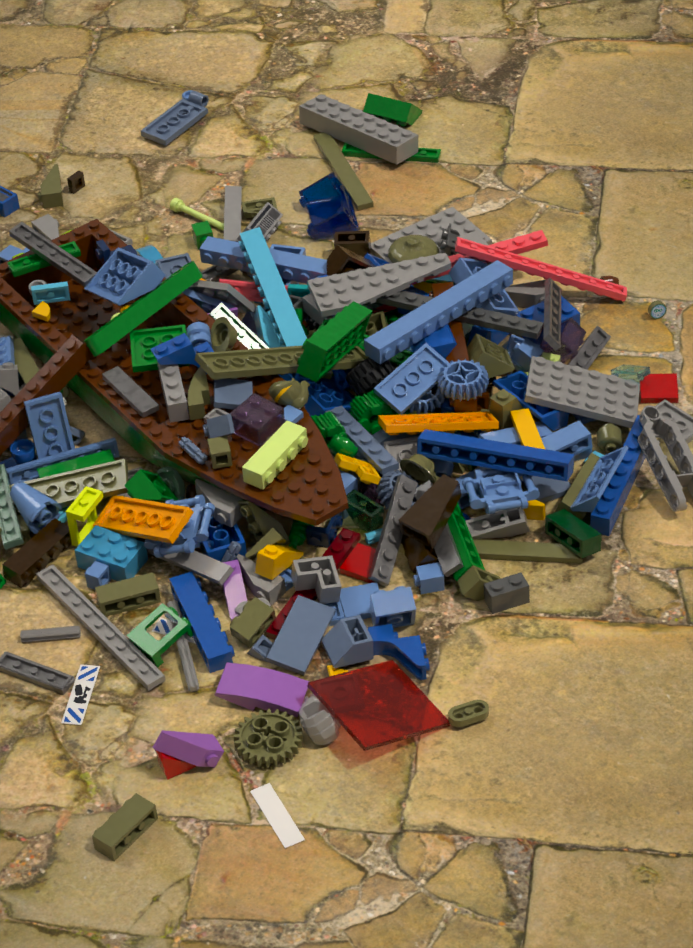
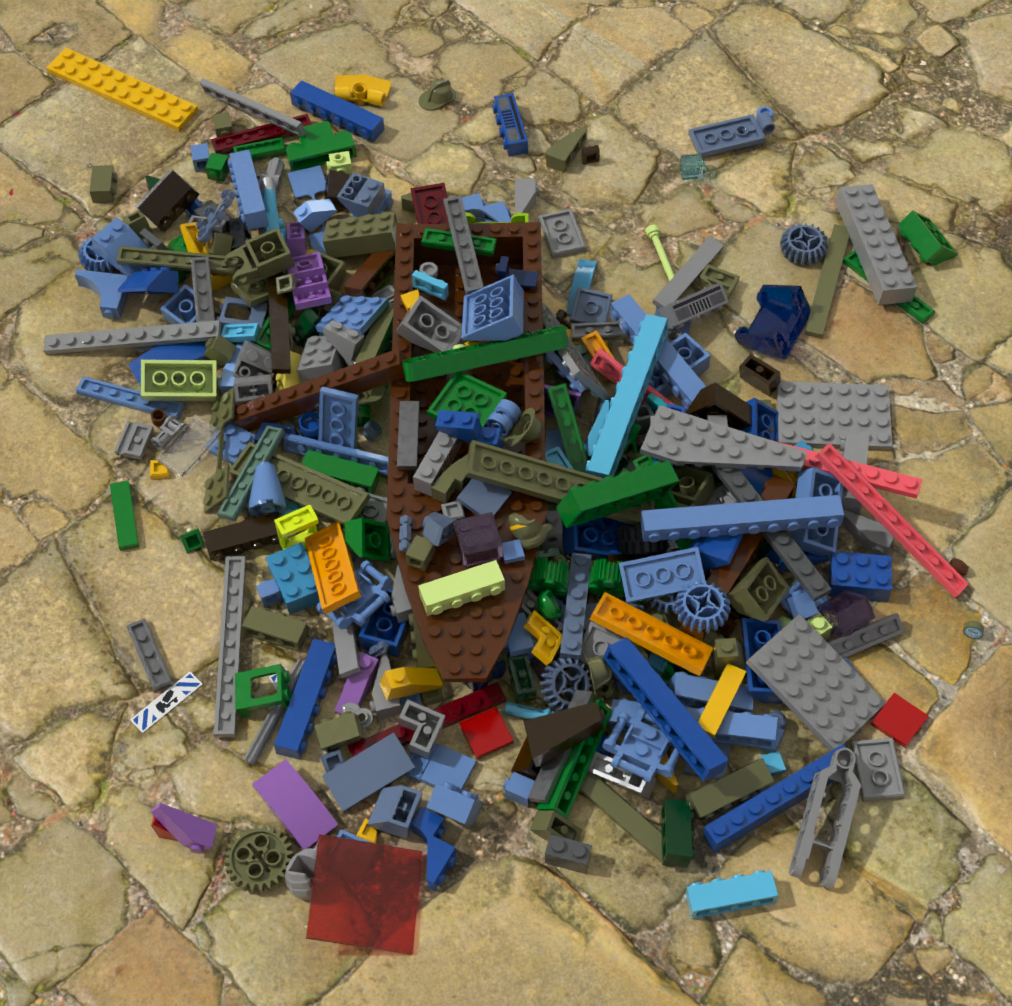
camera: 35 degrees right, 15 degrees up
light grey axle [20,626,81,642] -> none
olive brick [92,793,158,861] -> none
green brick [191,221,213,250] -> none
olive slope [245,528,287,560] -> none
white sticker [250,783,305,848] -> none
flat silver plate [368,474,418,587] -> none
olive hat [388,235,439,263] -> none
dark grey hinge [439,224,460,256] -> none
olive plate [448,700,489,727] -> none
flat silver tile [543,278,561,351] -> none
medium blue slope [570,446,628,512] -> none
olive head [597,424,622,453] -> none
clear light blue plate [611,364,651,381] -> none
none -> light grey slope [395,295,462,353]
none -> clear light blue brick [680,154,706,180]
none -> medium azure brick [685,870,778,919]
none -> sand blue gear [780,223,828,266]

